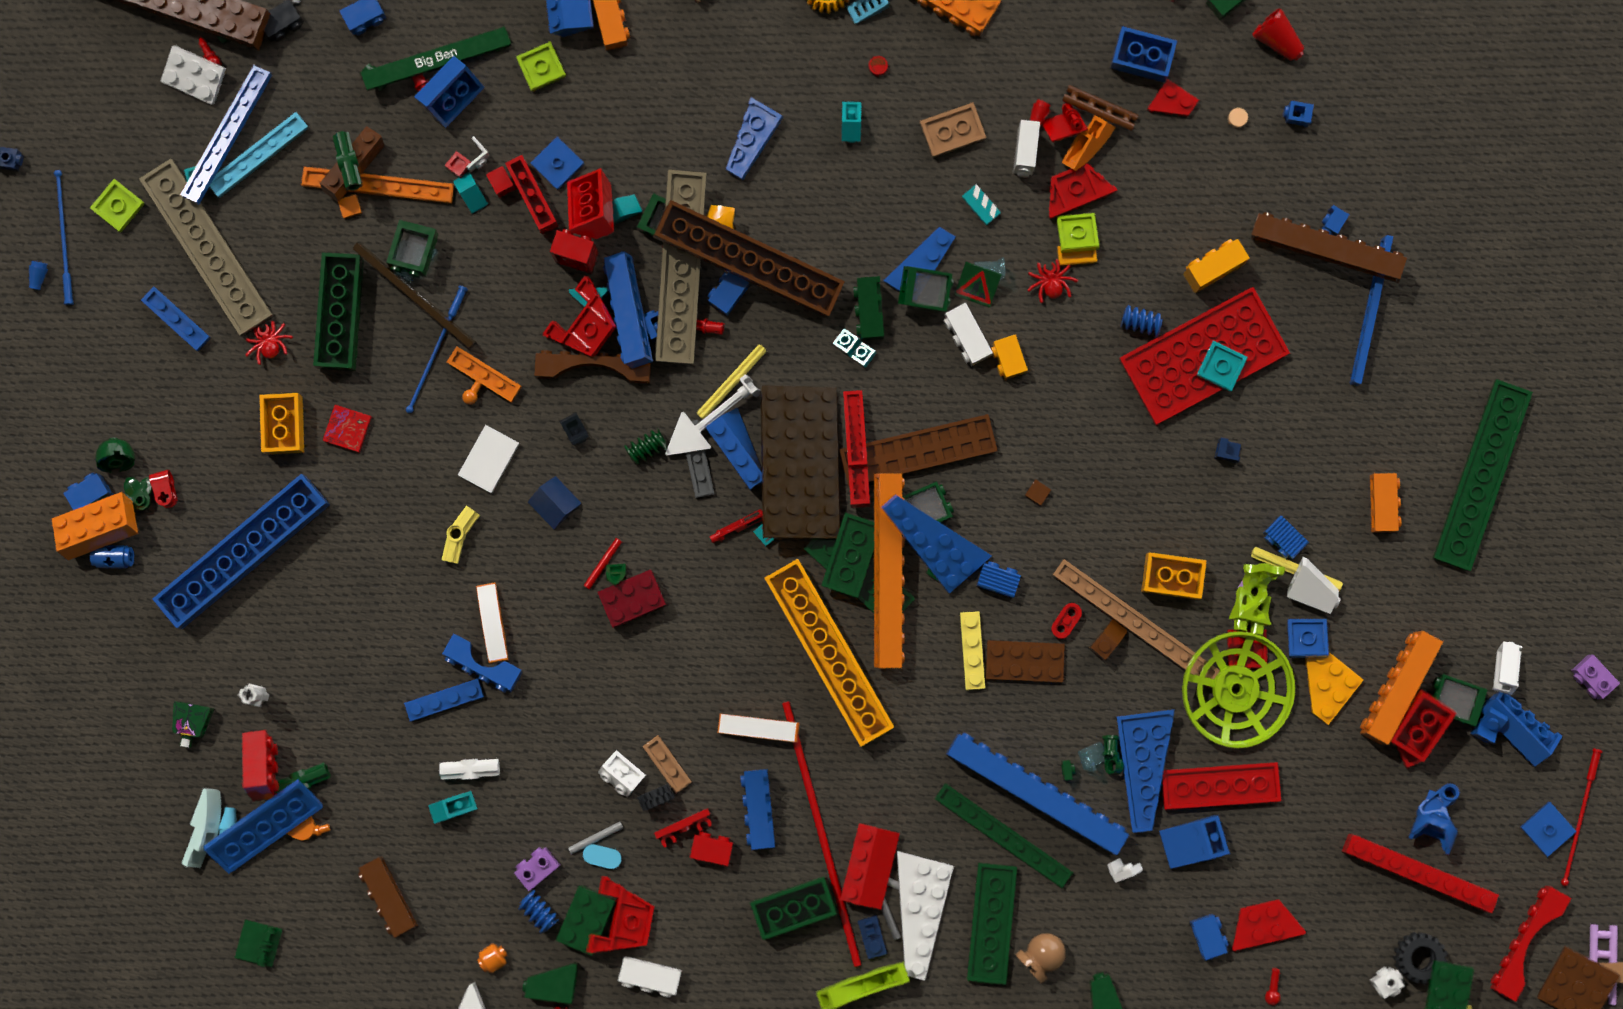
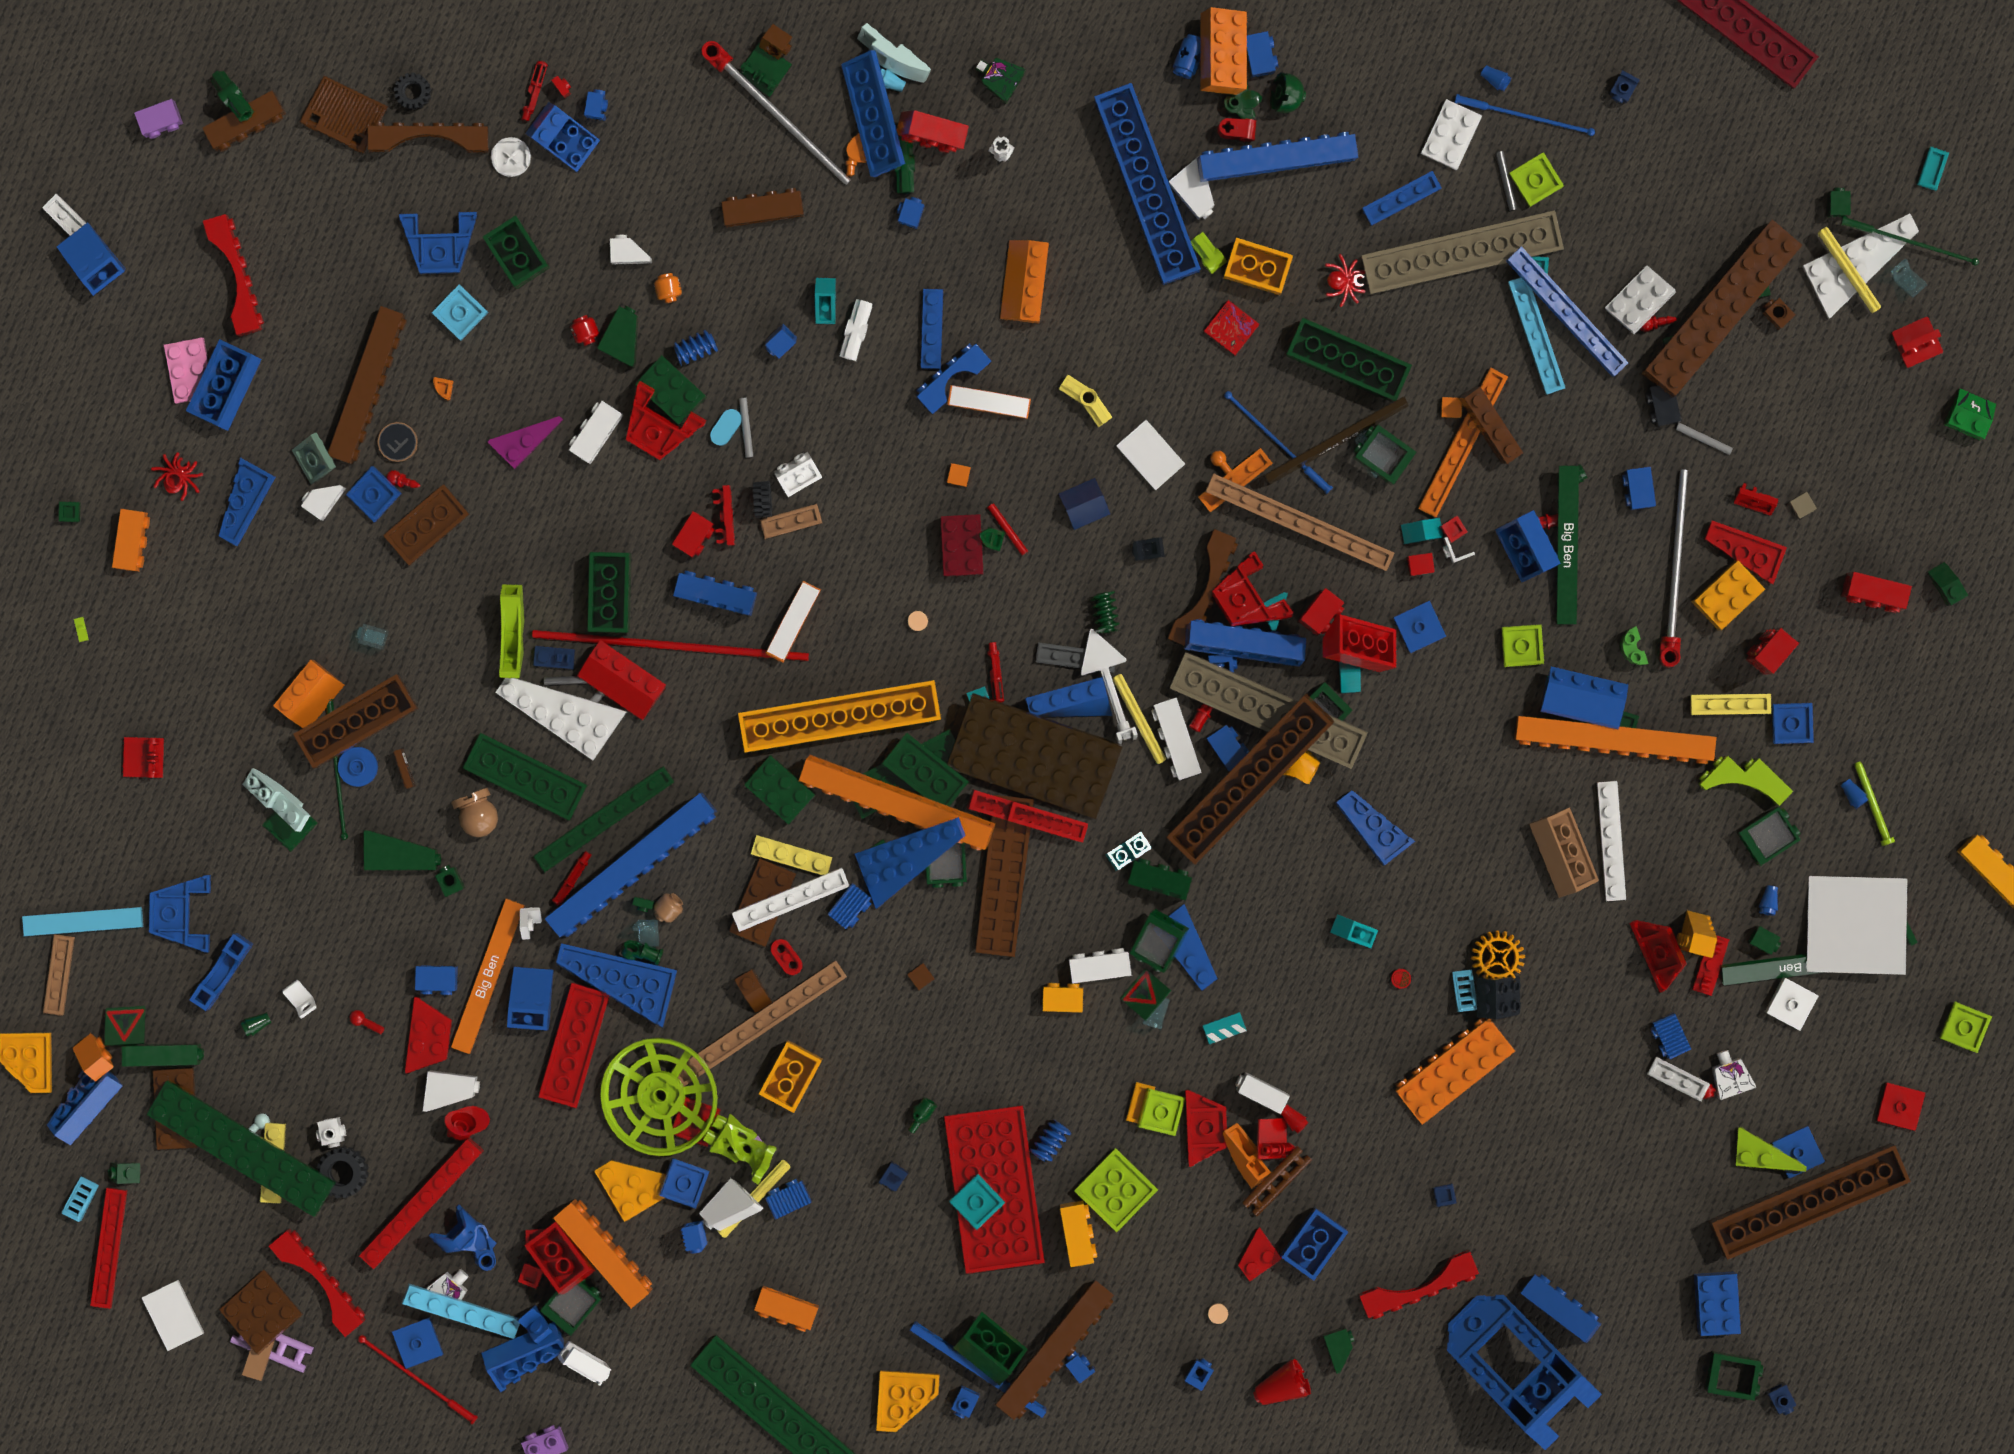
camera: 110 degrees right, 5 degrees up
dark green piece [333,131,362,191] -> none
red brick [505,155,558,234] -> none
medium lavender brick [514,847,560,891] -> none
medium nougat plate [920,103,986,158] -> none
red animal [1027,259,1078,303] -> none
none -> medium azure plate [402,1284,520,1339]
none -> white slope [423,1070,480,1112]
none -> torso [426,1269,469,1319]
none -> dark green brick [436,865,465,897]
none -> red piece [444,1106,490,1140]
none -> orange tile [451,898,525,1054]
none -> red plate [518,1262,543,1289]
none -> red piece [552,851,592,906]
none -> medium nougat head [653,893,683,923]
none -> blue brick [681,1220,707,1254]
none -> flat silver piece [702,41,851,185]
none -> white plate [732,867,849,932]
none -> dark green brick [744,755,816,825]
none -> reddish brown brick [759,24,792,60]
none -> blue brick [765,324,797,358]
none -> light orange plate [876,1370,940,1432]
none -> blue brick [897,197,925,229]
none -> light nougat tile [908,611,928,631]
none -> dark green piece [908,1097,938,1134]
none -> orange tile [947,463,971,487]
none -> blue brick [951,1385,980,1418]
none -> dark green brick [953,1312,1028,1386]
none -> orange slope [1000,240,1049,324]
none -> lime plate [1074,1148,1158,1232]
none -> white brick [1151,698,1202,780]
none -> white slope [1169,156,1214,220]
none -> lime piece [1191,232,1227,274]
none -> blue brick [1197,132,1359,182]
none -> medium nougat plate [1205,473,1394,571]
none -> white plate [1421,99,1482,170]
none -> flat silver bar [1496,151,1517,211]

